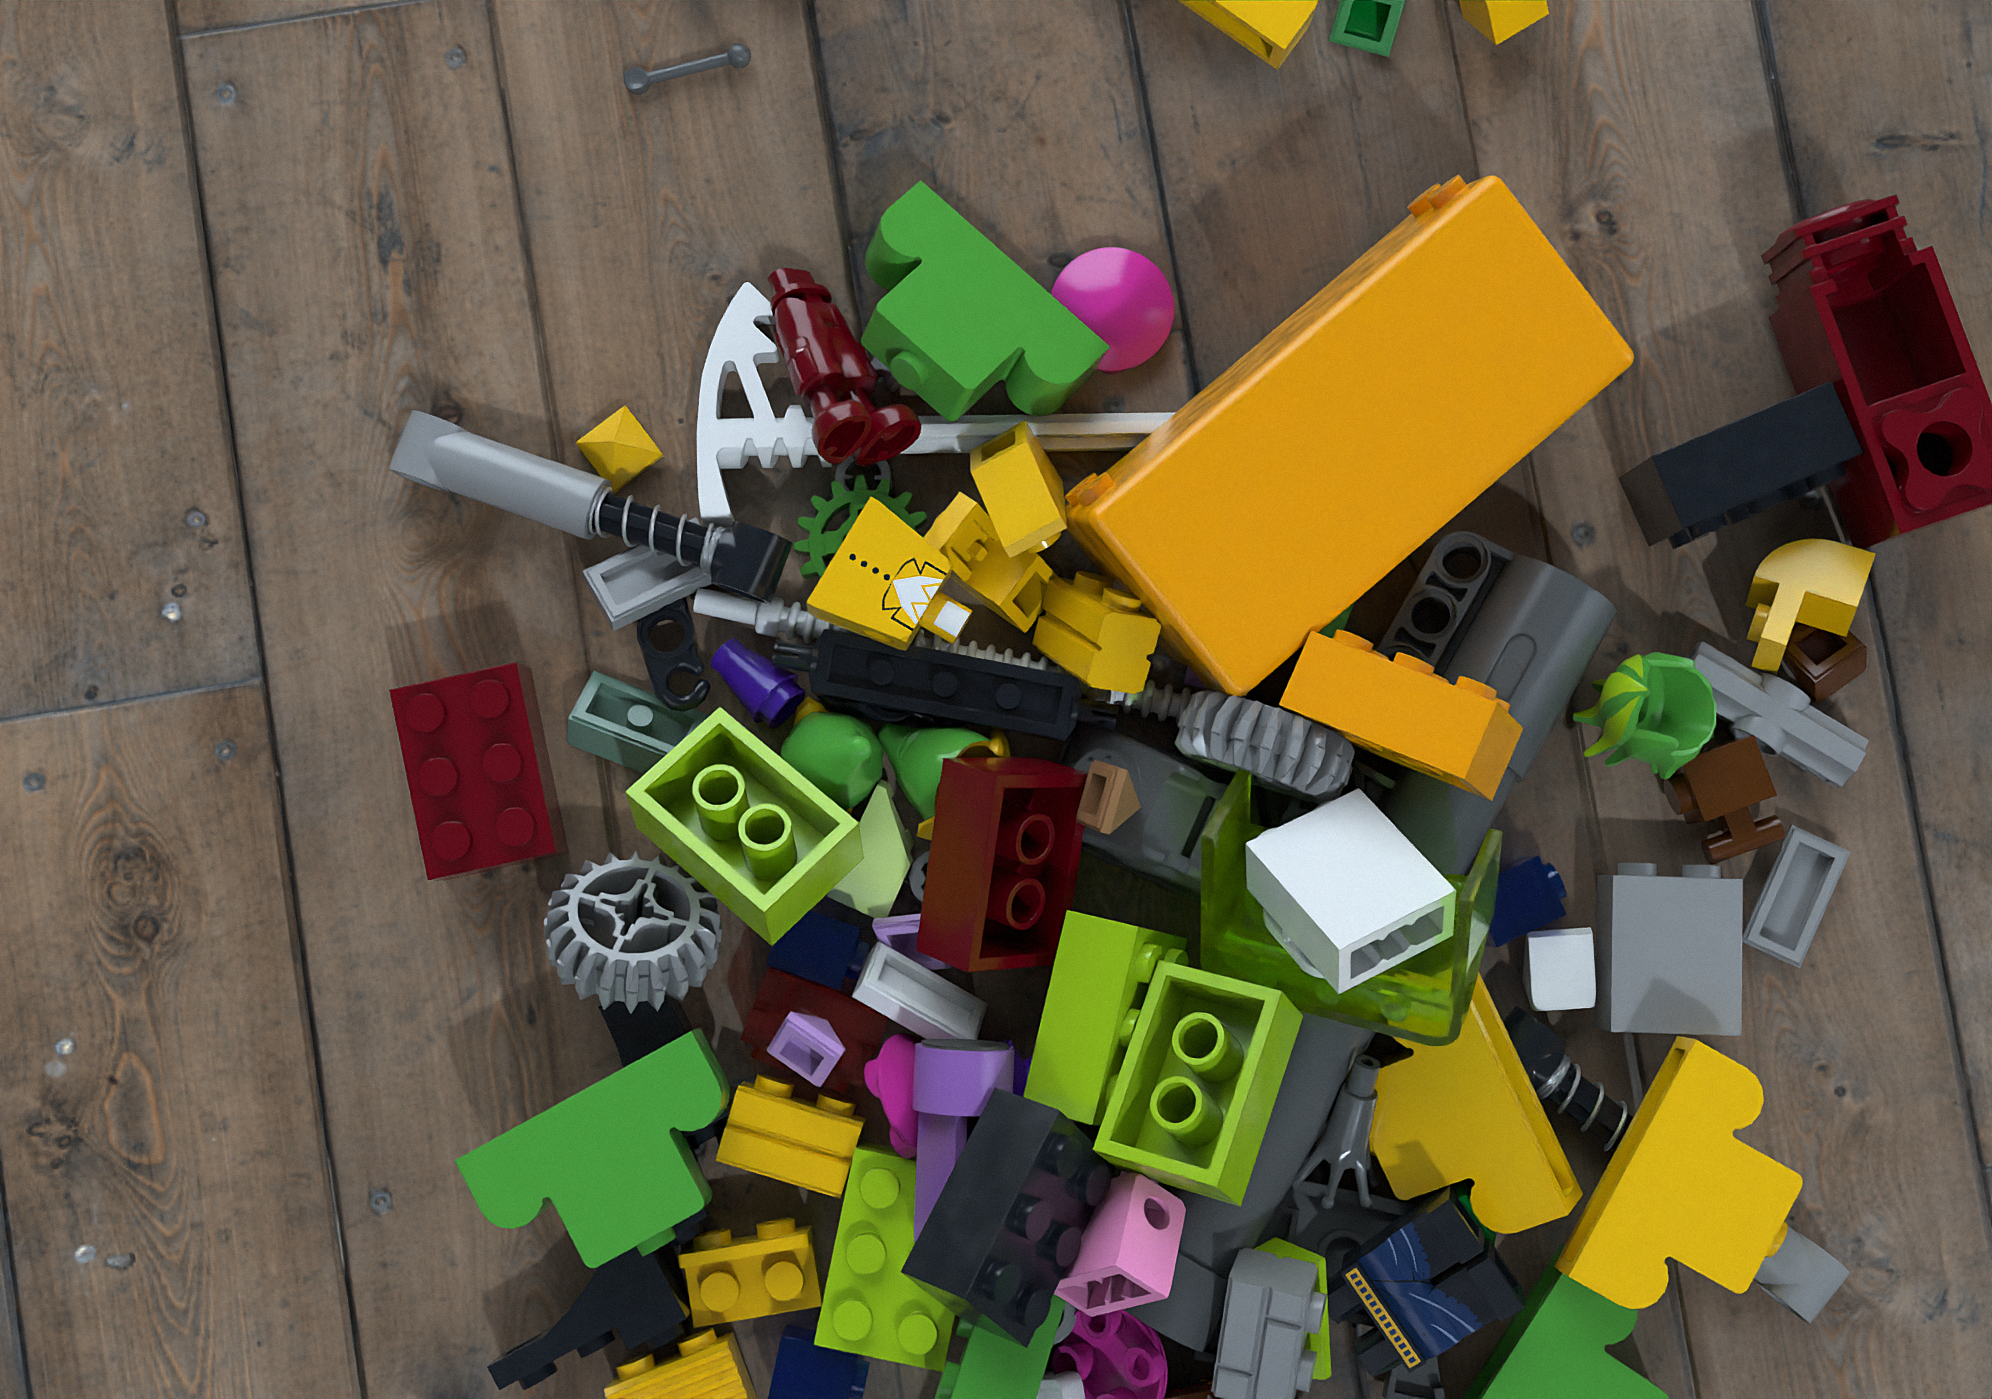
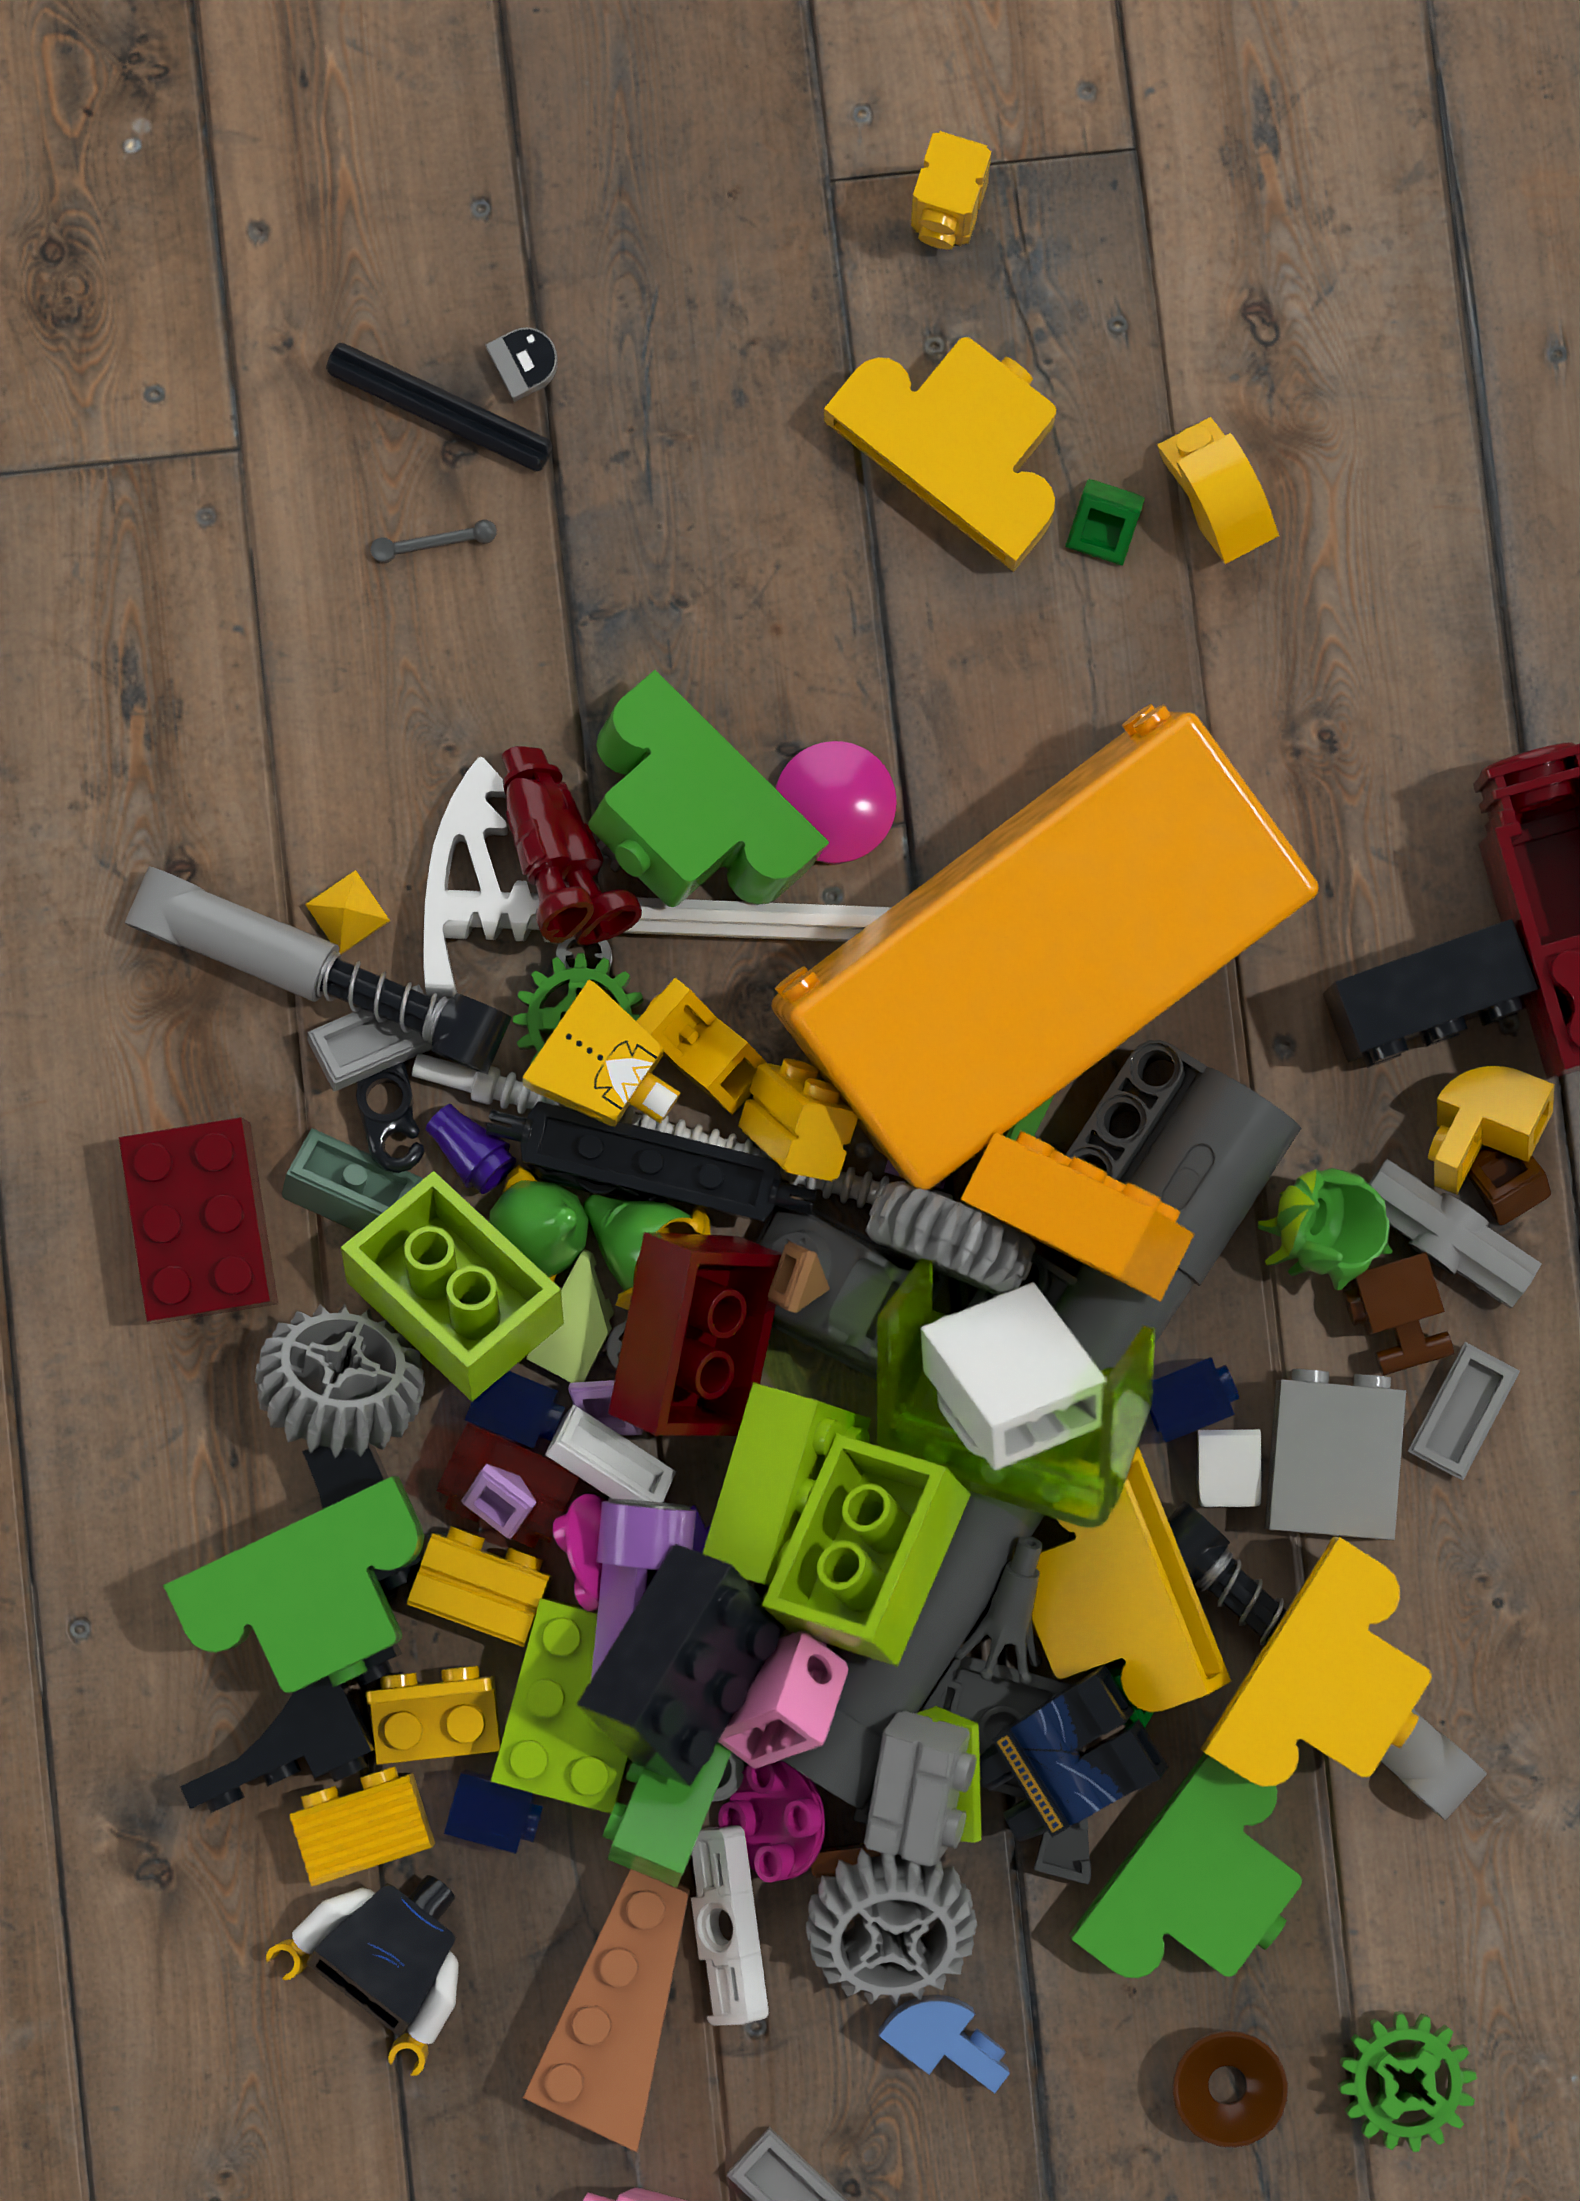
camera: 10 degrees right, 0 degrees up
yellow slope [970,420,1067,559] -> none

